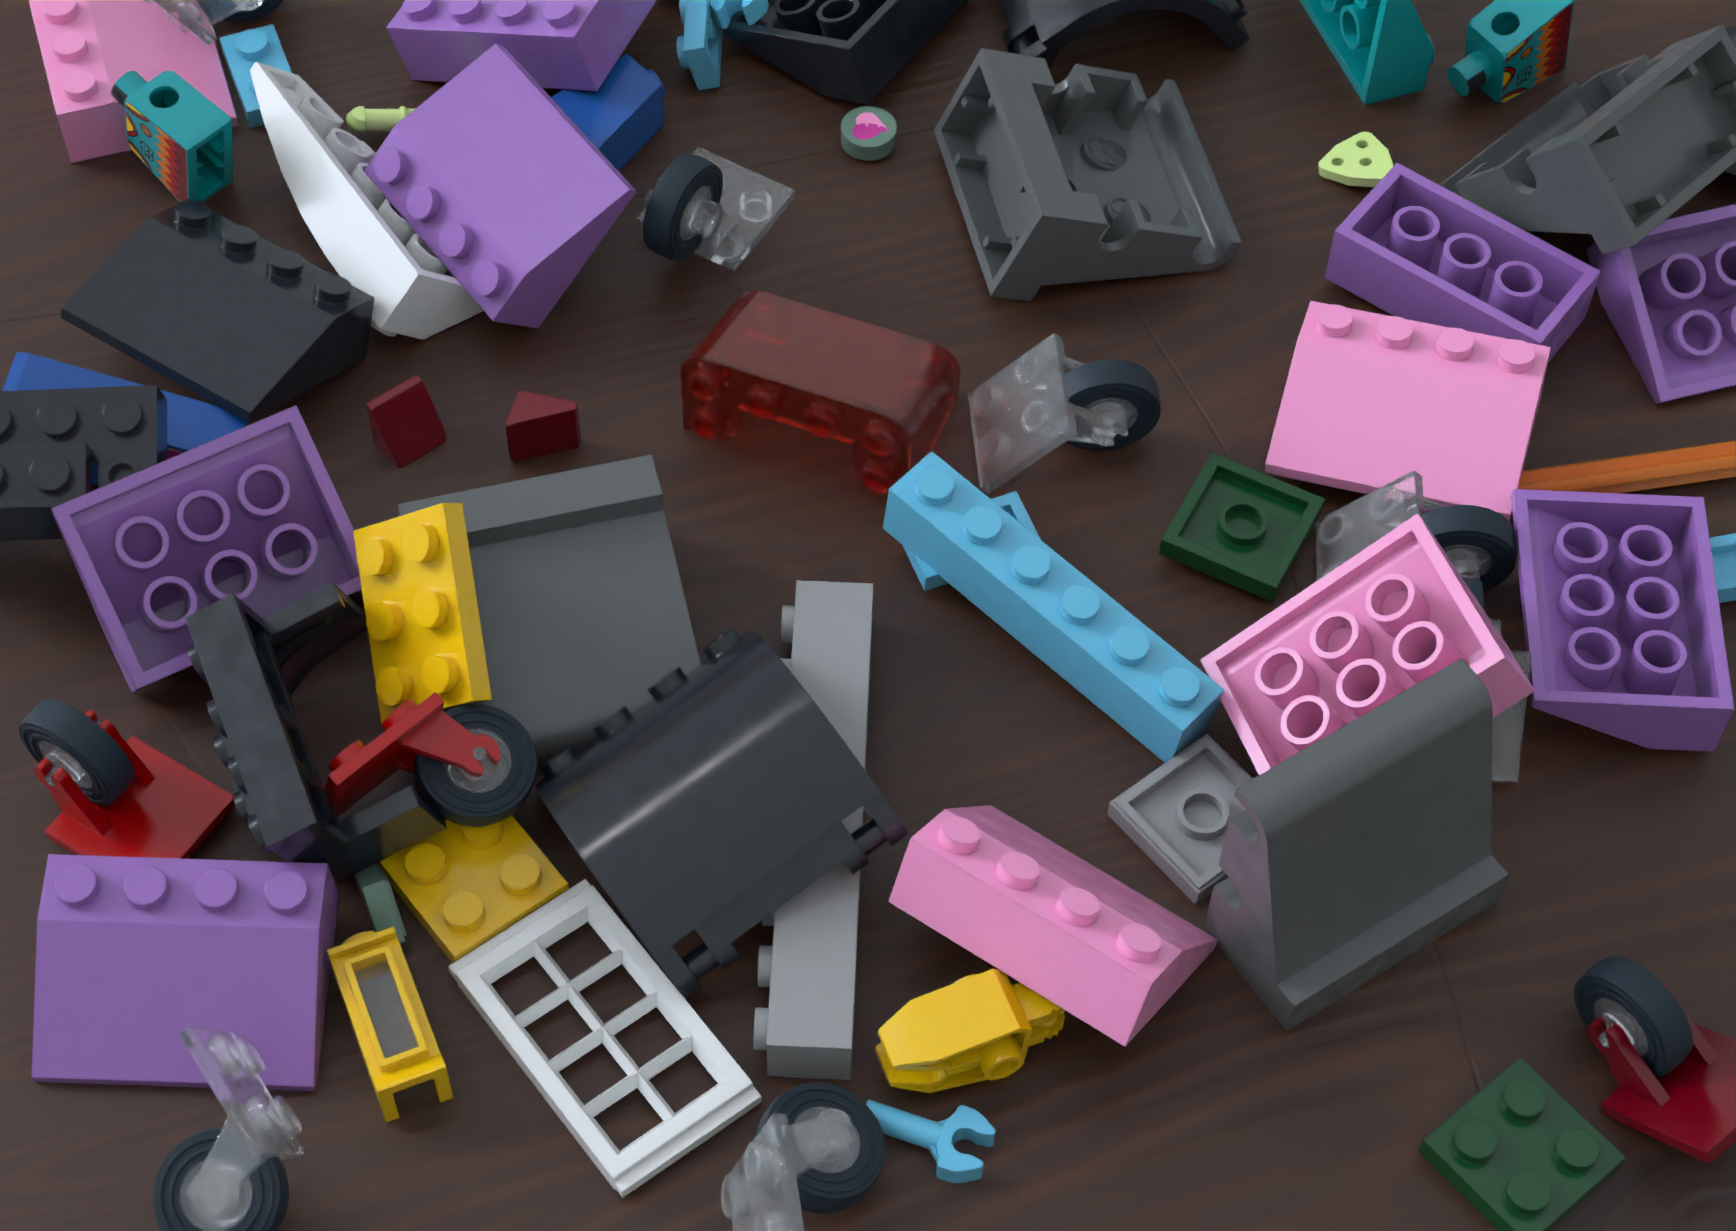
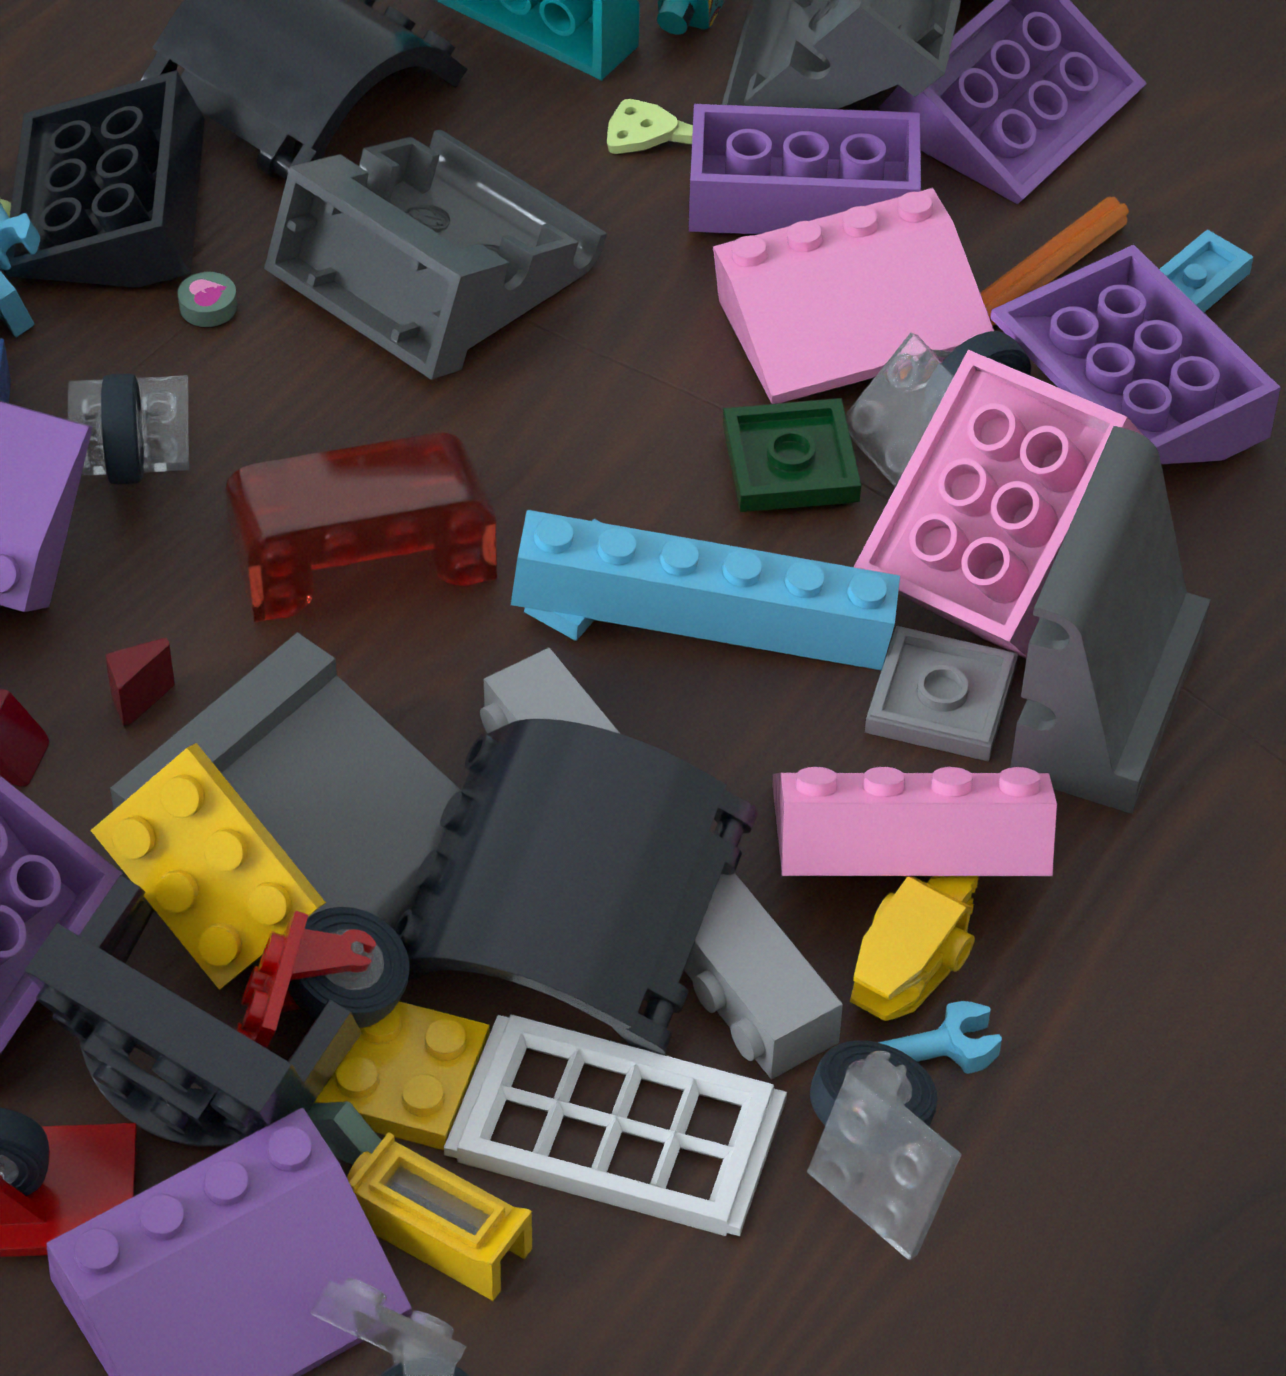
camera: 35 degrees left, 5 degrees down
clear plate [968,333,1161,494] -> none

